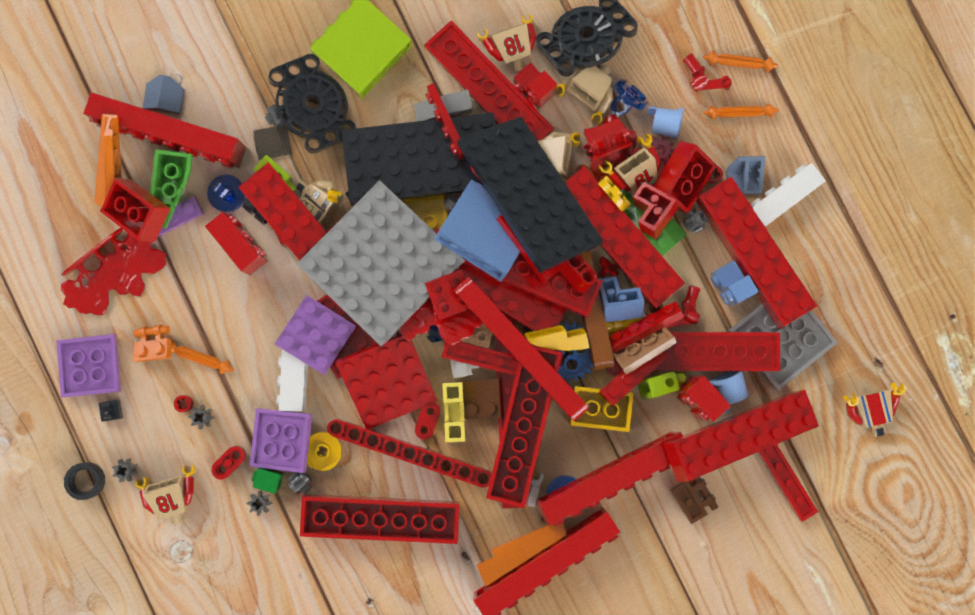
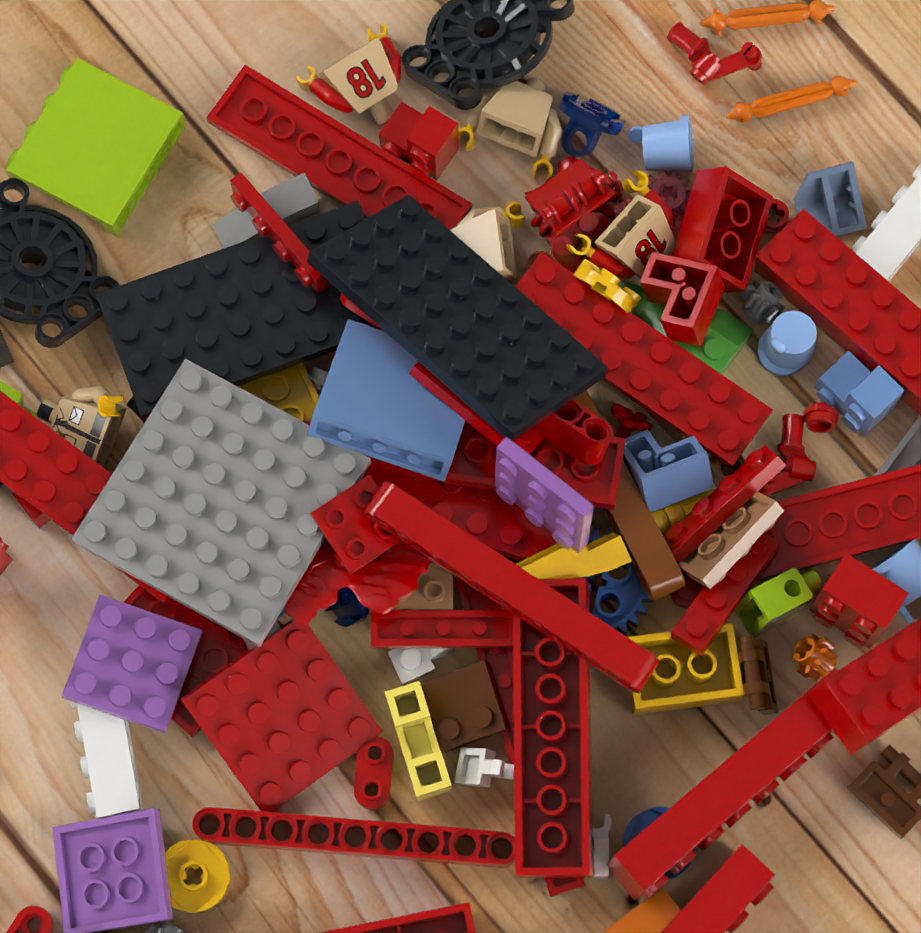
camera: 15 degrees left, 10 degrees down
none -> white plate [454,747,514,788]
none -> medium lavender plate [495,437,594,554]
none -> reddish brown plate [738,635,779,715]
none -> light blue hat [757,310,817,376]
none -> orange gear [792,634,838,681]
none -> red plate [803,402,839,433]

